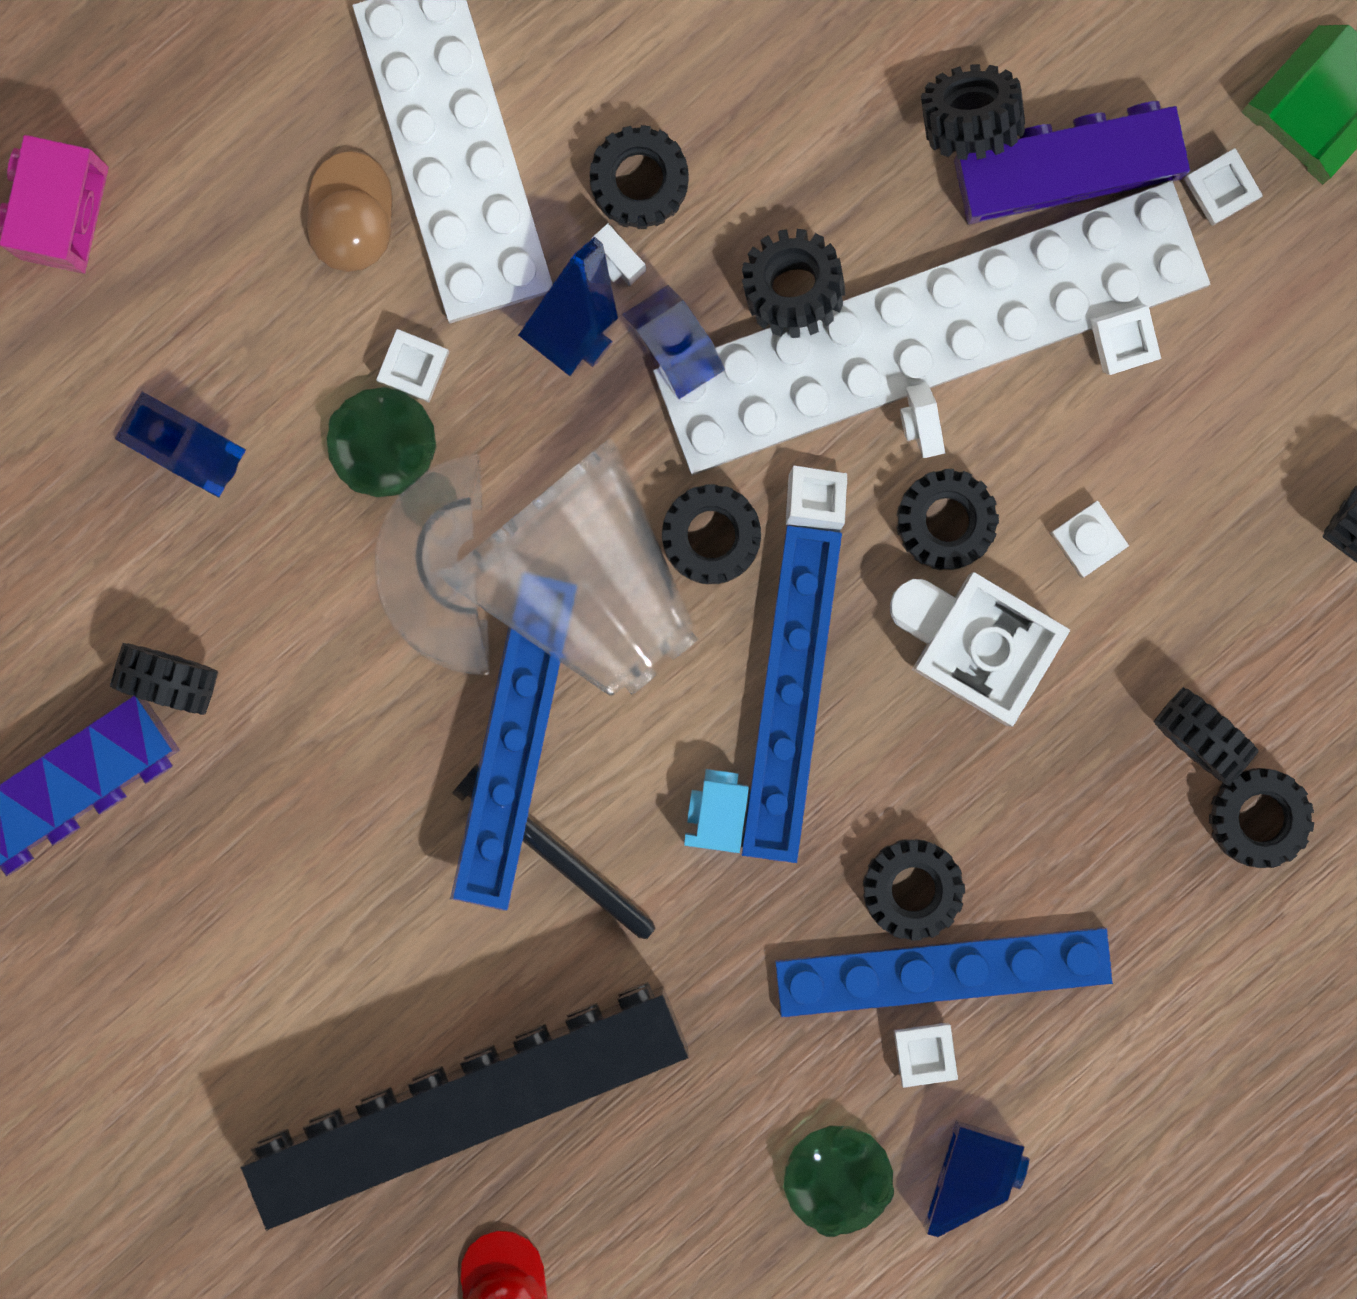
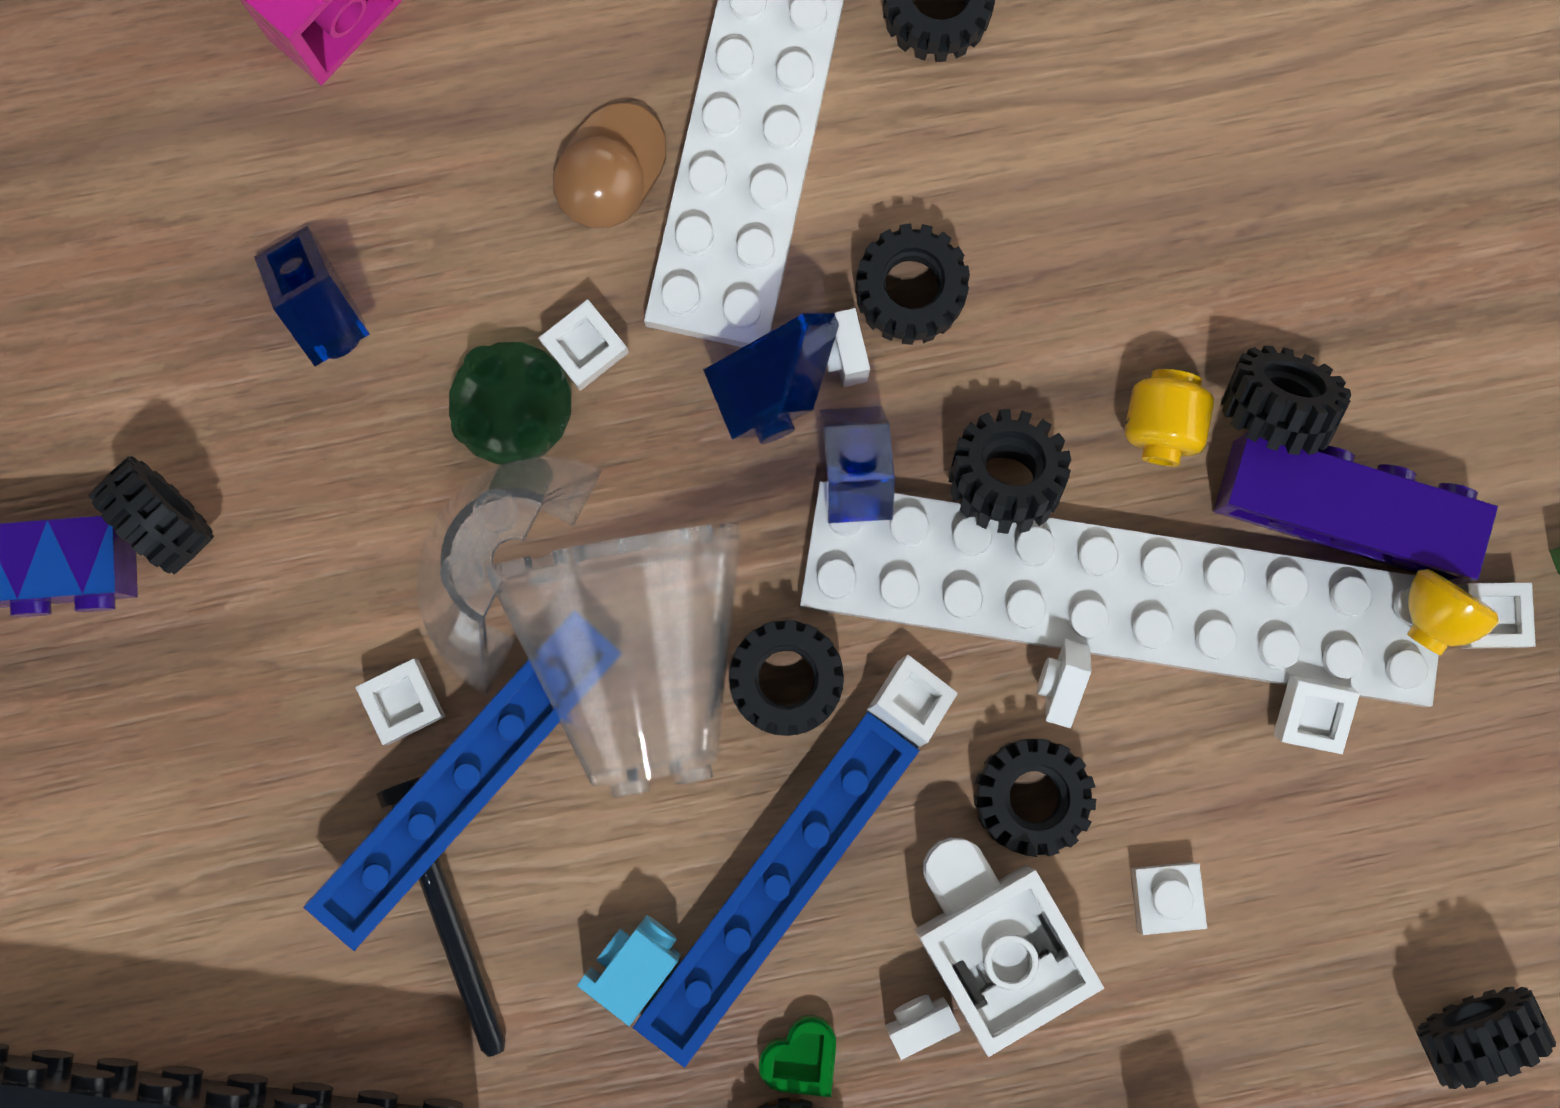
camera: 30 degrees right, 5 degrees down
none -> white plate [355,659,446,745]
none -> green tile [759,1015,836,1097]
none -> white plate [885,995,961,1060]
none -> yellow head [1125,369,1214,467]
none -> yellow brick [1407,569,1499,656]

